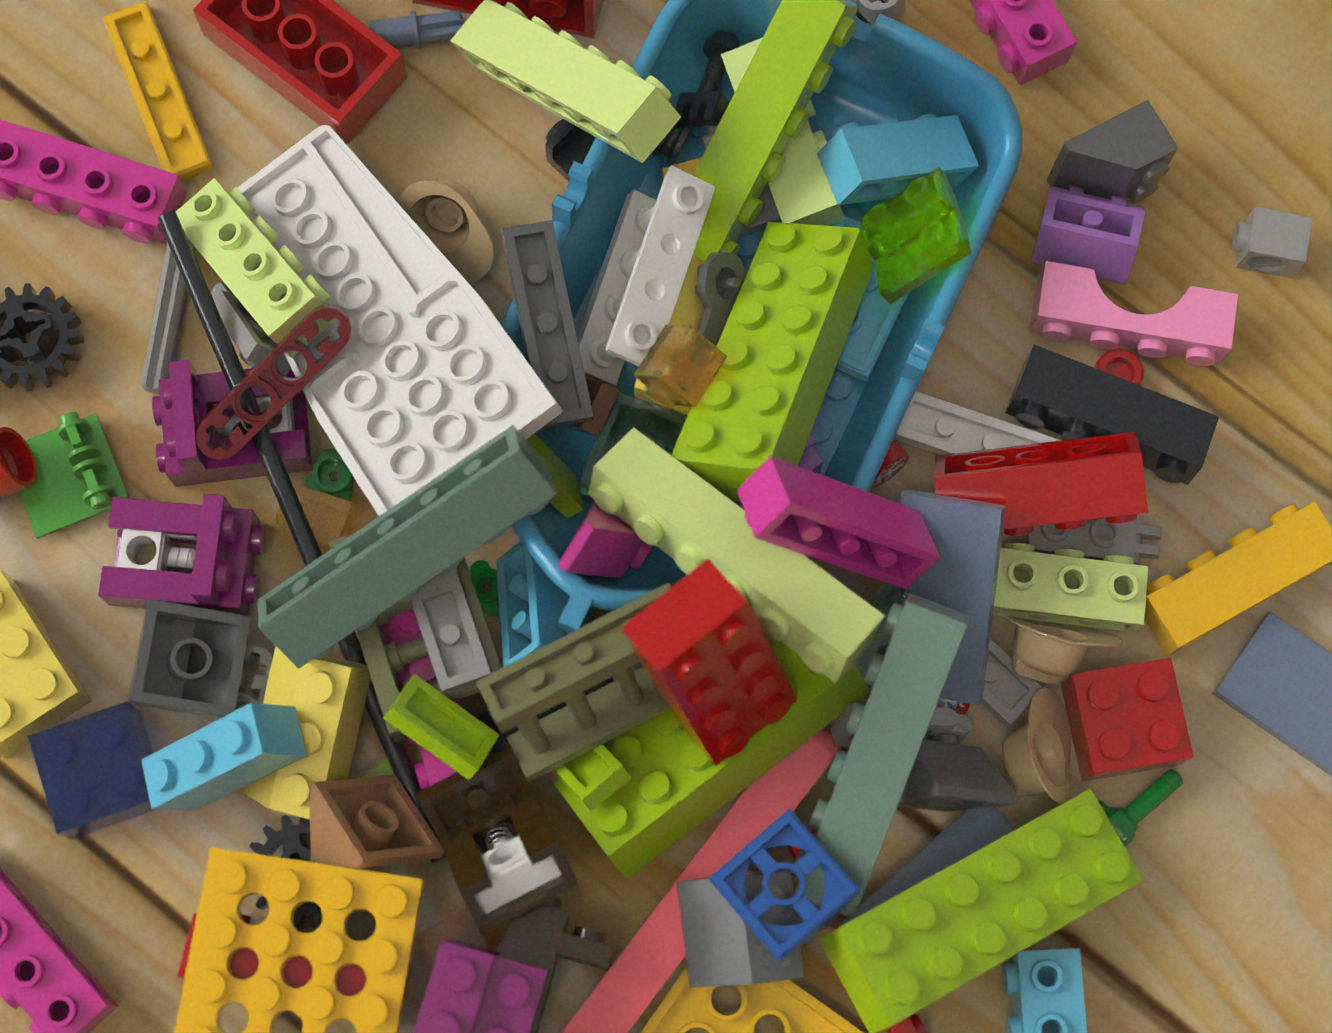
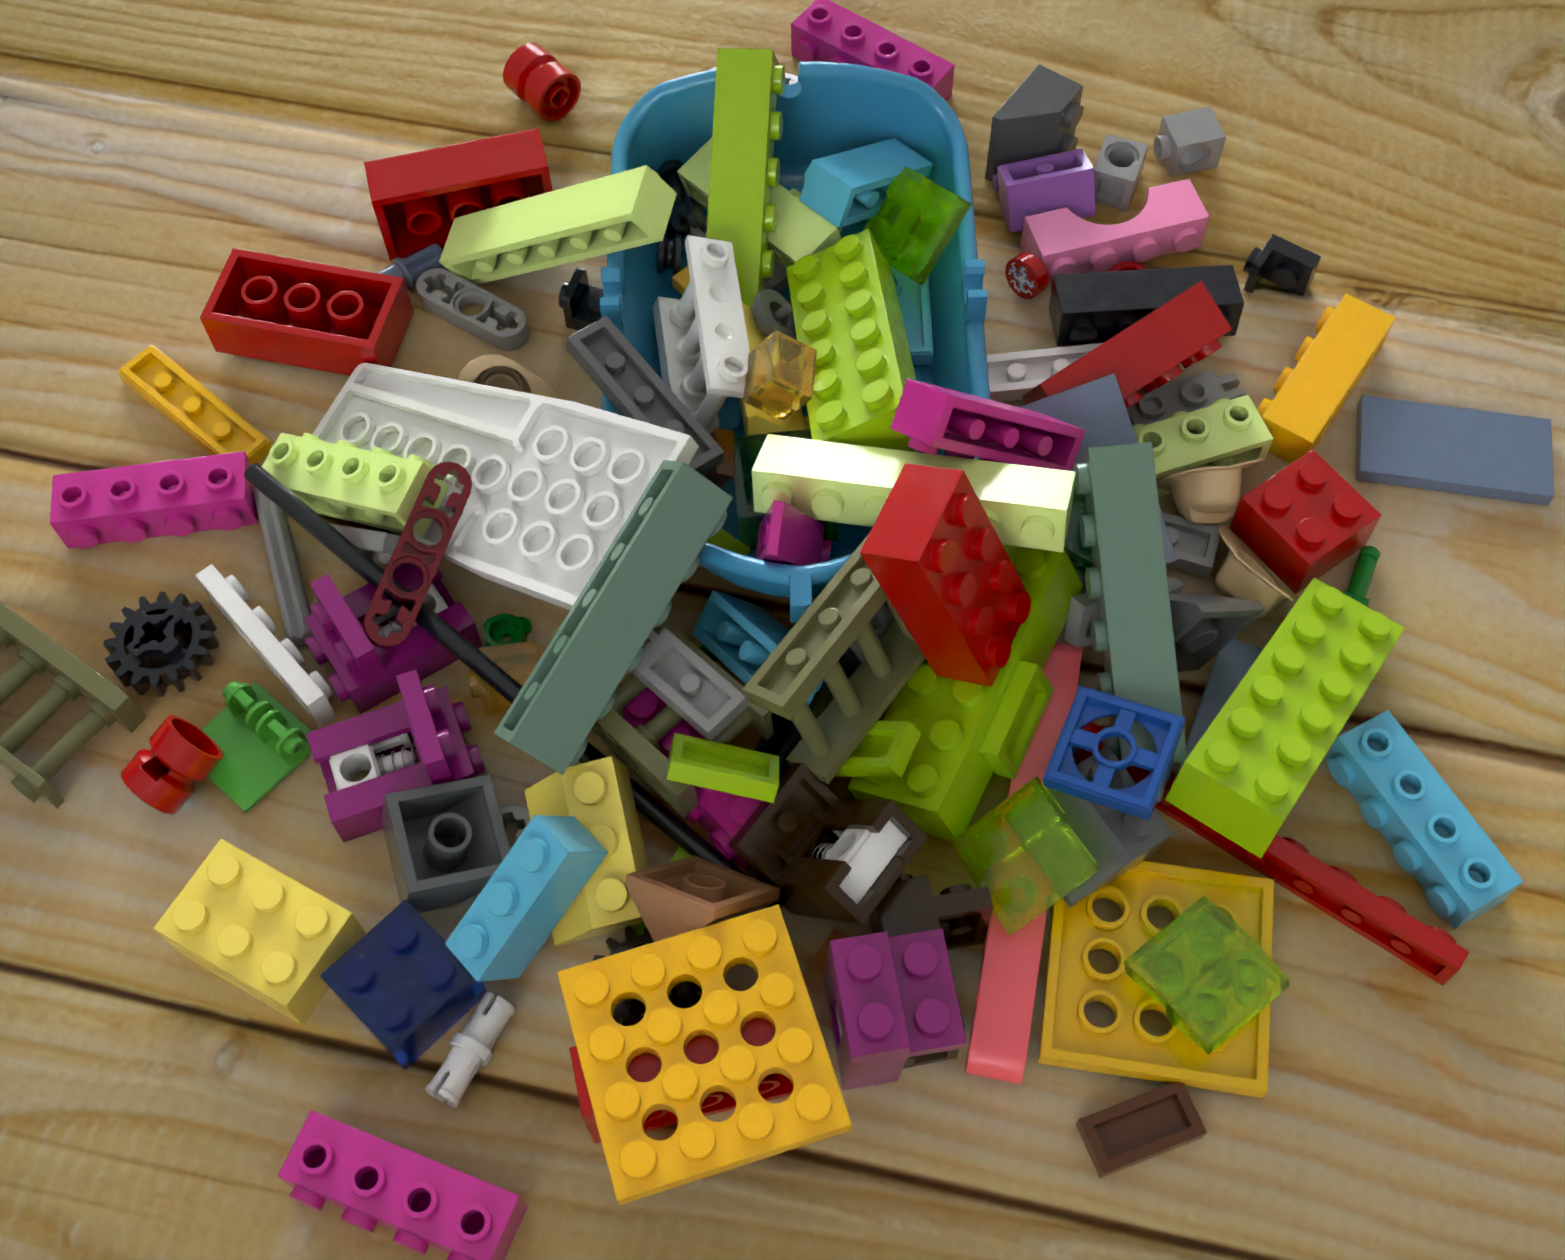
camera: 20 degrees left, 15 degrees down
none -> white plate [195,564,336,728]
none -> light grey beam [416,268,529,351]
none -> white pin [425,992,516,1108]
none -> clear neon green slope [951,776,1101,936]
none -> lime tile [979,660,1054,779]
none -> red tile [1005,252,1049,299]
none -> light grey brick [1094,134,1148,211]
none -> black bracket [1243,234,1321,297]

